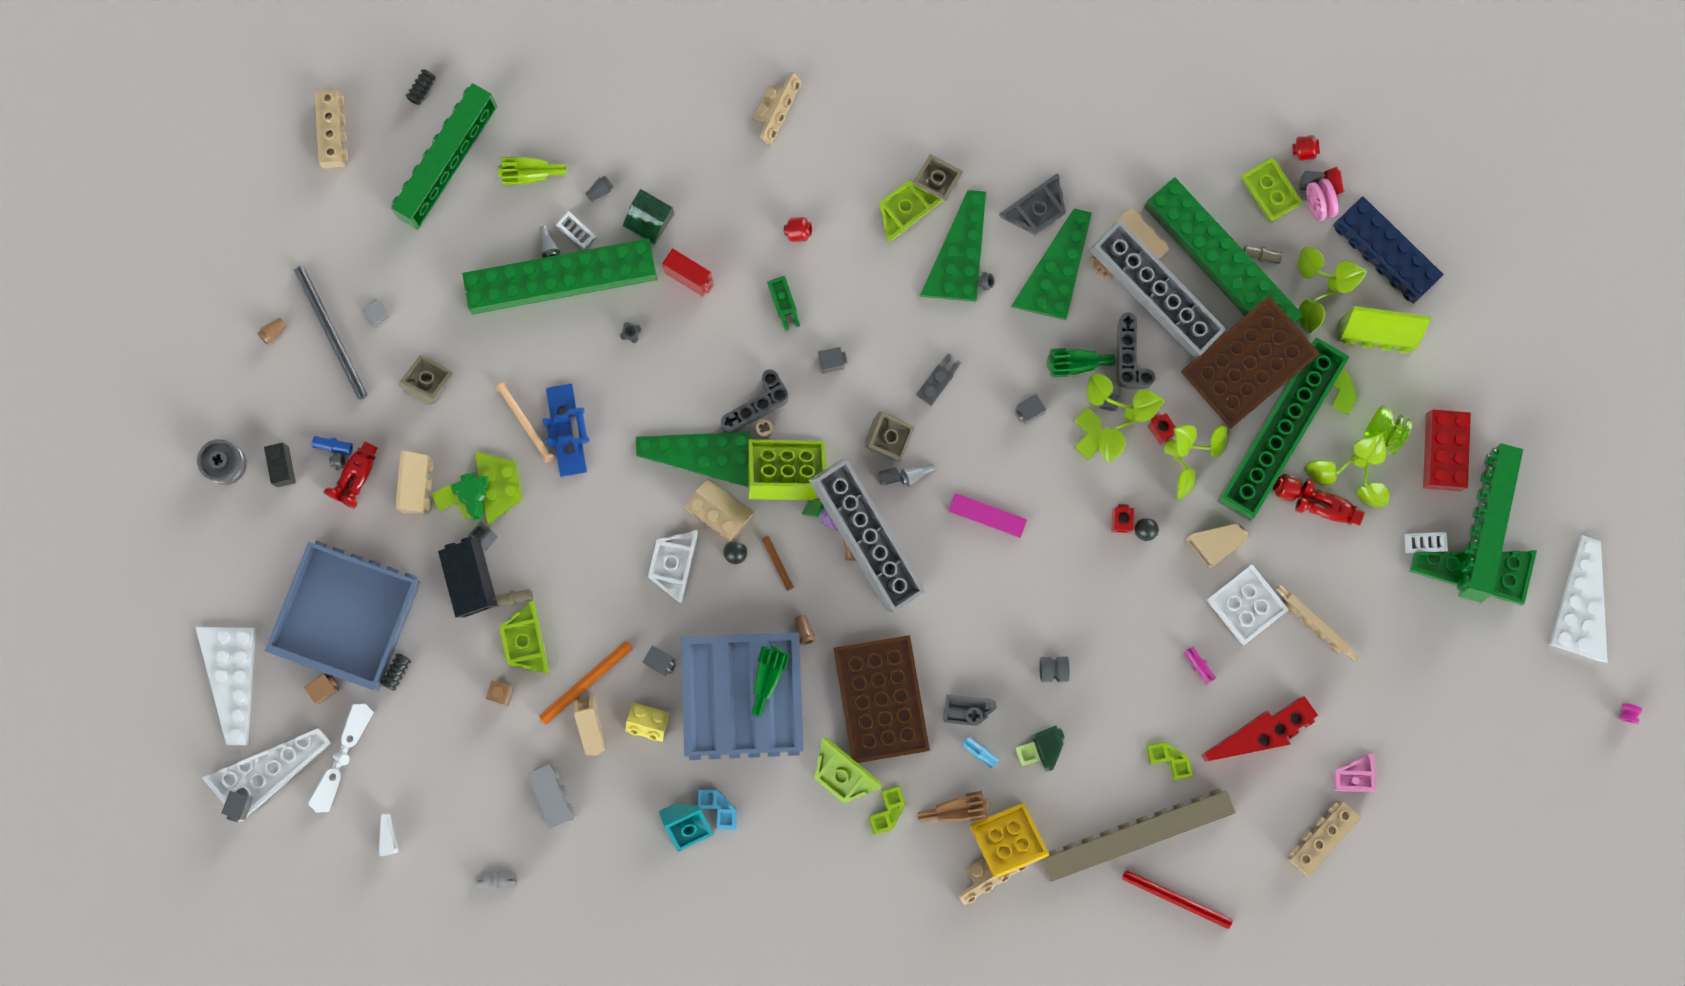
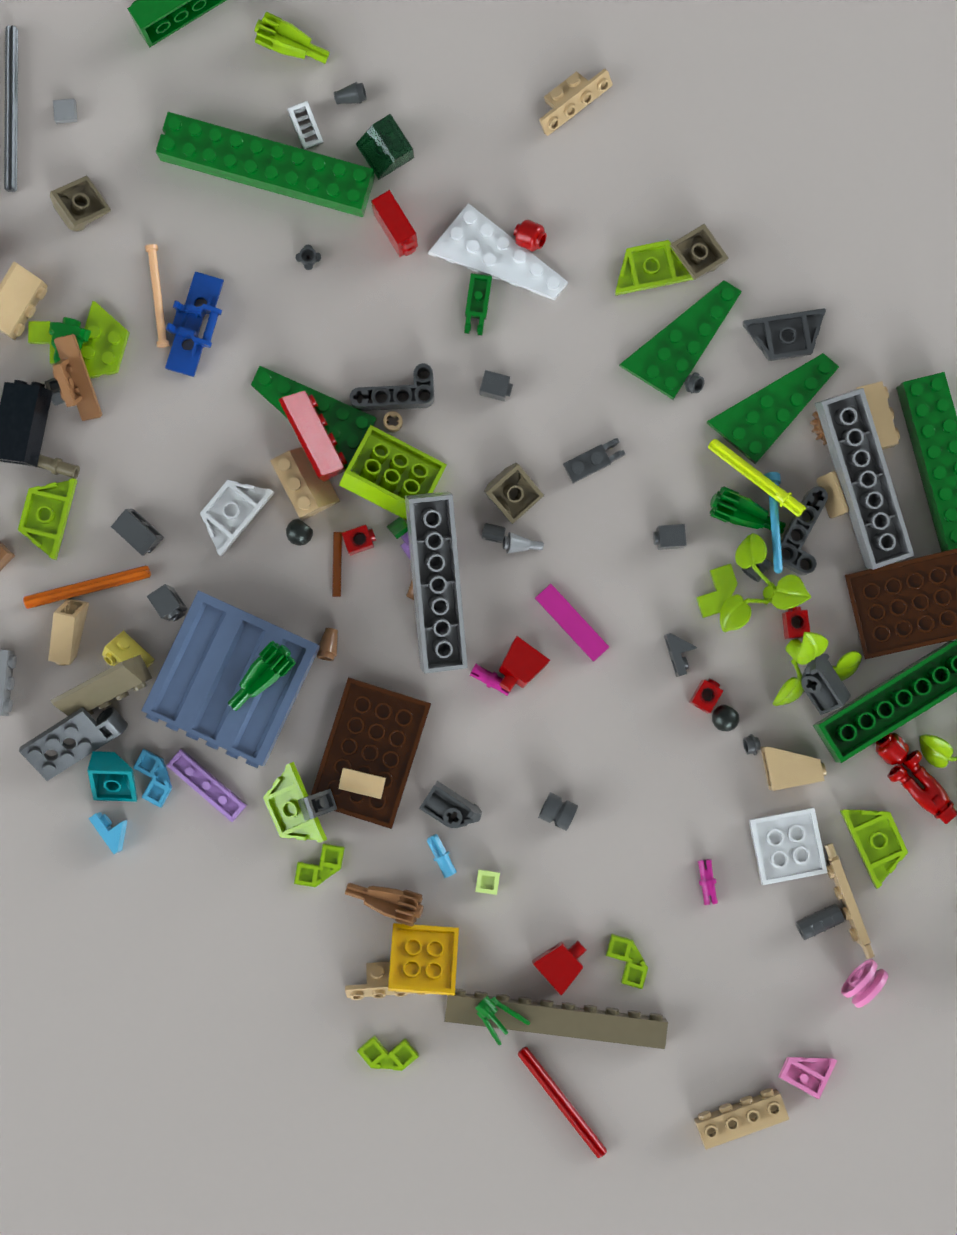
camera: 30 degrees right, 5 degrees up
light grey cone [539,225,560,258] -> none
clear green slope [1030,725,1065,772] -> none
red brick [1201,696,1318,762] -> none
none -> dark grey hinge [19,707,128,781]
none -> dark tan slope [50,655,152,716]
none -> medium nougat bracket [52,334,103,421]
none -> medium azure slope [88,812,127,854]
none -> dark grey hinge [111,509,164,556]
none -> lavender tile [166,749,247,822]
none -> slope [278,391,347,482]
none -> dark grey slope [298,789,337,821]
none -> tan slope [338,768,386,799]
none -> red brick [341,524,376,556]
none -> lime tile [357,1035,419,1071]
none -> white wing [428,203,568,300]
none -> dark pink pin [469,663,509,696]
none -> green plant [475,995,530,1045]
none -> red torso [499,636,550,692]
none -> red torso [532,941,587,995]
none -> dark grey slope [664,633,697,677]
none -> neon yellow axle [708,439,806,517]
none -> dark grey plate [743,734,761,755]
none -> medium azure piece [764,472,783,574]
none -> dark grey axle [796,904,844,940]
none -> dark grey piece [801,654,851,715]
none -> tan slope [817,471,849,519]
none -> lime wing [840,809,908,889]
none -> bright pink wheel [841,959,888,1008]

